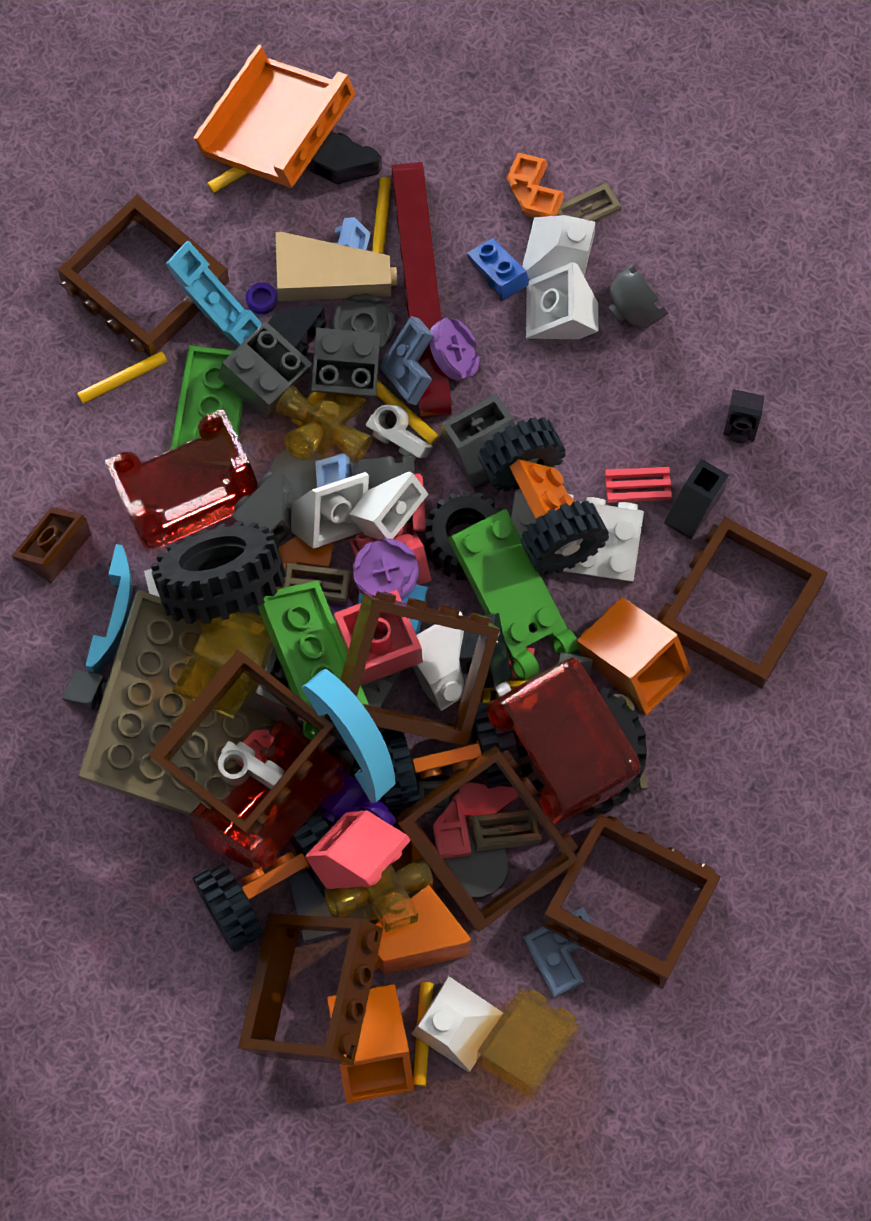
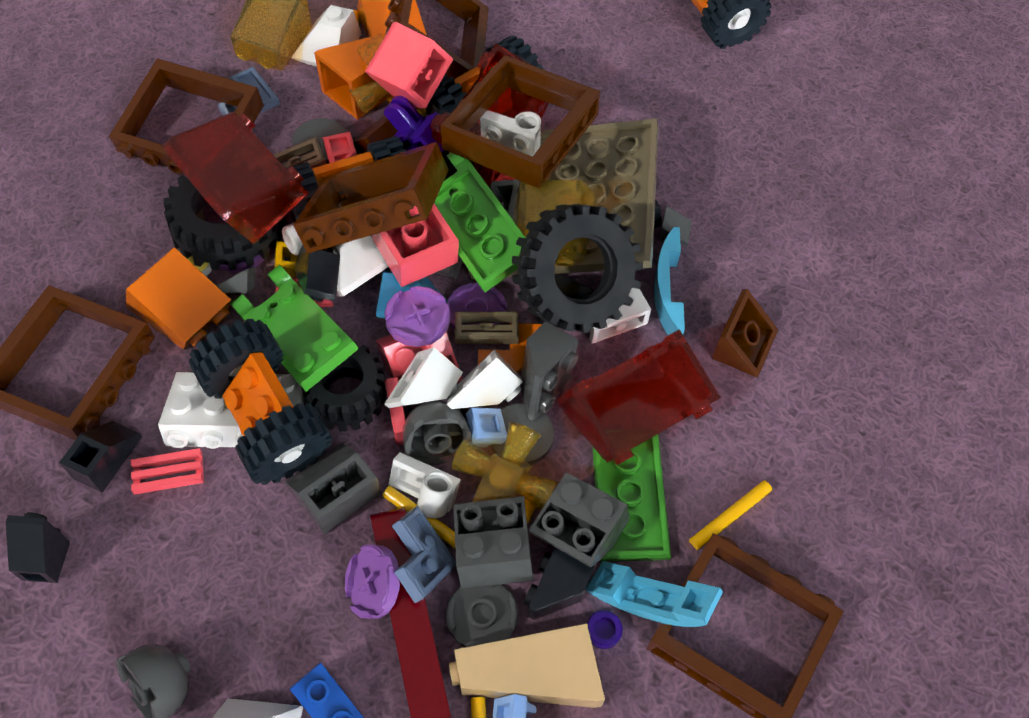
camera: 170 degrees right, 10 degrees down
medium azure slope [301,669,396,803] -> none
reddish brown window [396,746,578,932] -> none
white slope [526,262,598,339] -> none

